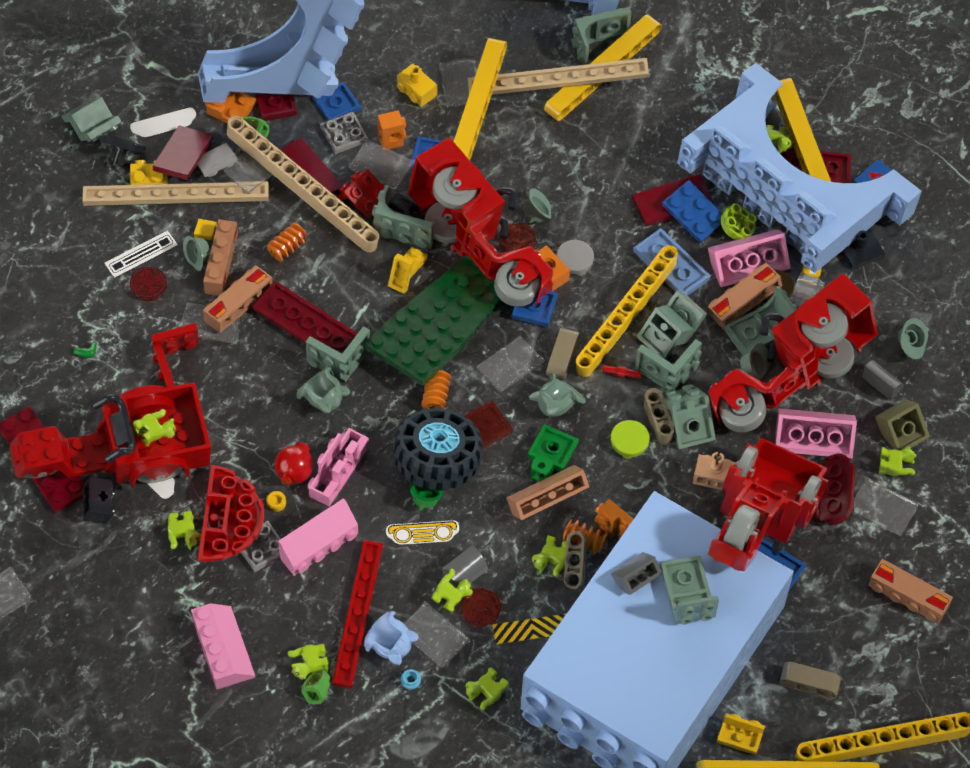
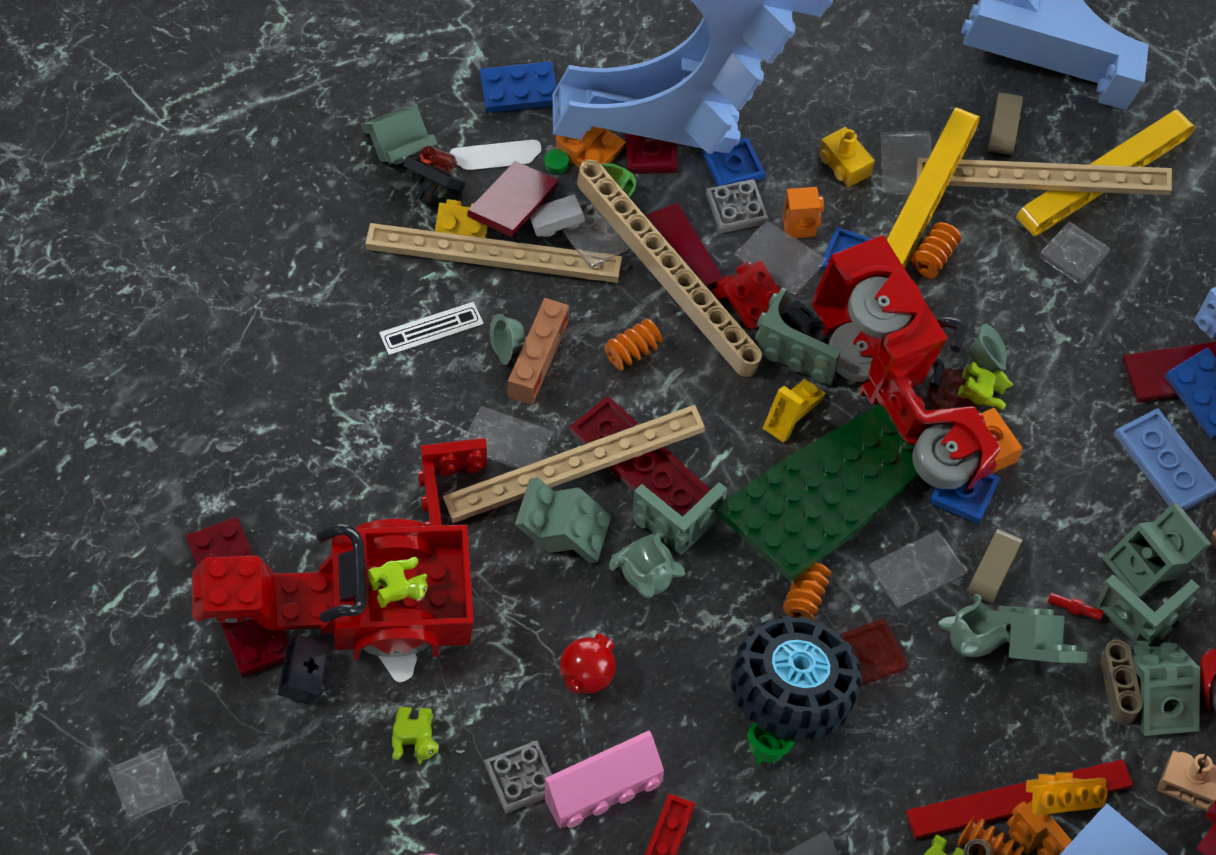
camera: 10 degrees right, 0 degrees up
green animal [74,342,97,358] -> none
clear red tile [129,266,167,302] -> none
yellow tile [194,219,217,241] -> none
red brick [198,465,264,562] -> none
nougat brick [203,265,273,333] -> none
yellow tile [266,491,286,512] -> none
bright pink piece [308,428,369,507] -> none
sticker [386,521,459,544] -> none
nougat brick [507,465,589,520] -> none
green plate [527,425,579,482] -> none
light grey tile [557,240,594,276] -> none
sand green bracket [571,7,631,65] -> none
yellow beam [576,245,678,377] -> none
lime tile [611,420,650,459] -> none
none -> clear red cylinder [420,146,457,171]
none -> tan plate [443,405,705,523]
none -> blue plate [480,61,556,113]
none -> sand green bracket [515,477,611,563]
none -> green tile [544,149,569,174]
none -> red tile [906,759,1133,840]
none -> orange piece [911,222,962,279]
none -> lime animal [958,362,1013,410]
none -> sand green bracket [987,606,1087,663]
none -> dark tan beam [988,92,1023,156]
none -> light orange bracket [1026,772,1107,815]
none -> clear tile [1039,221,1111,285]

